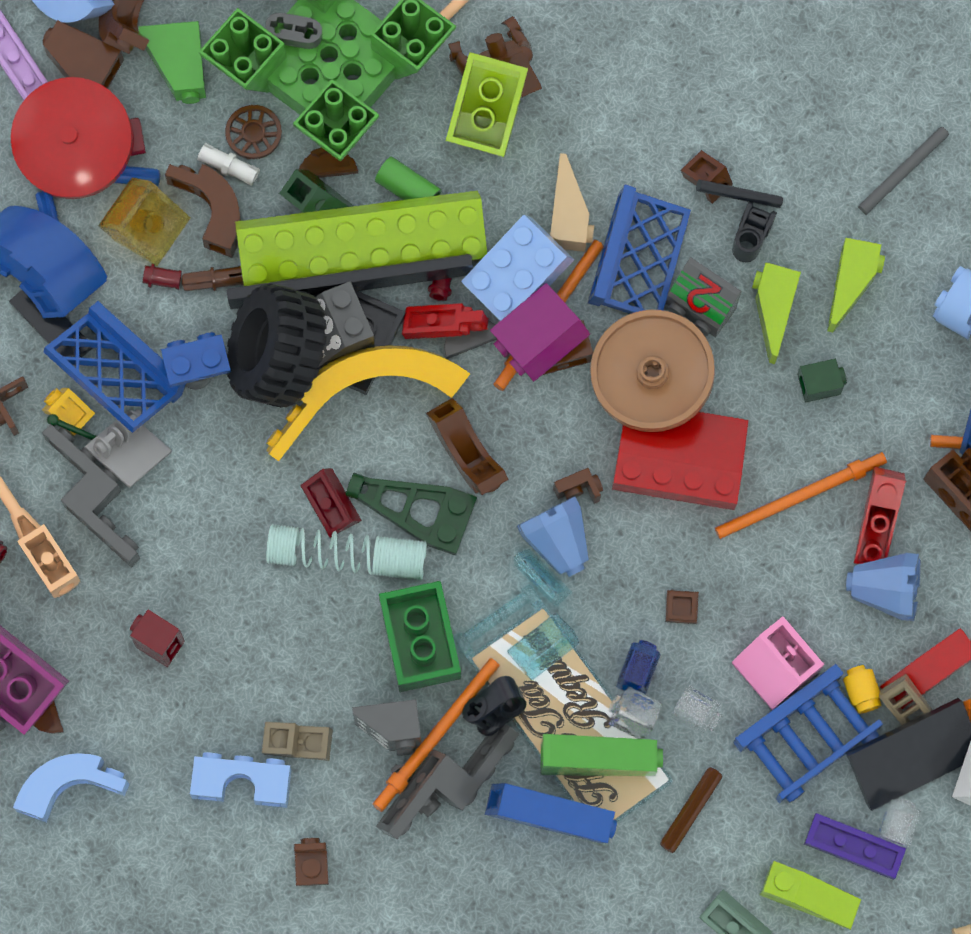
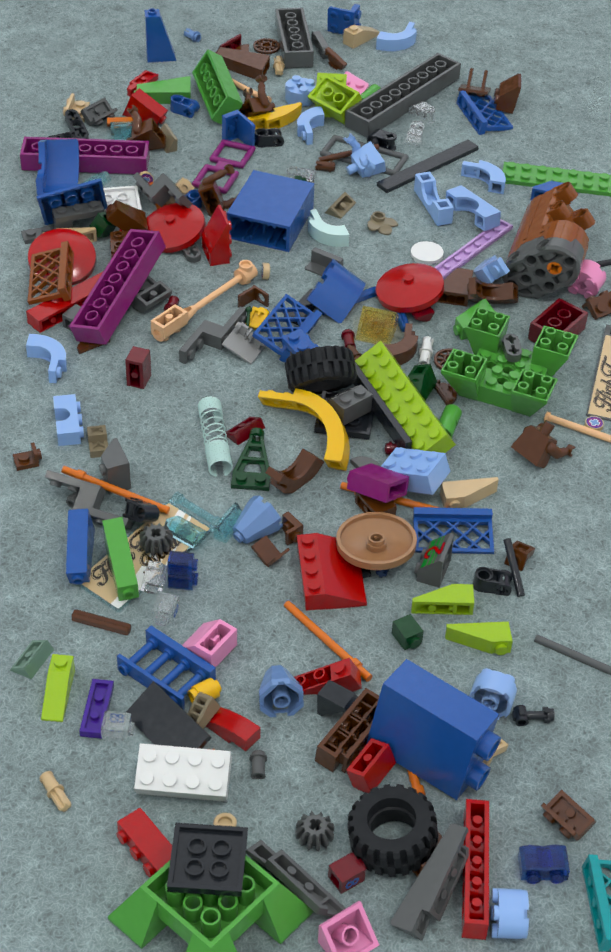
camera: 75 degrees right, 30 degrees down
green brick [379,581,461,692] -> none
red hinge [402,303,489,339] -> none
lime slope [445,52,528,157] -> none
reddish brown tile [665,590,699,624] -> none
none -> dark grey gear [139,522,173,556]
none -> reddish brown bracket [251,536,290,567]
none -> black slope [317,680,358,716]

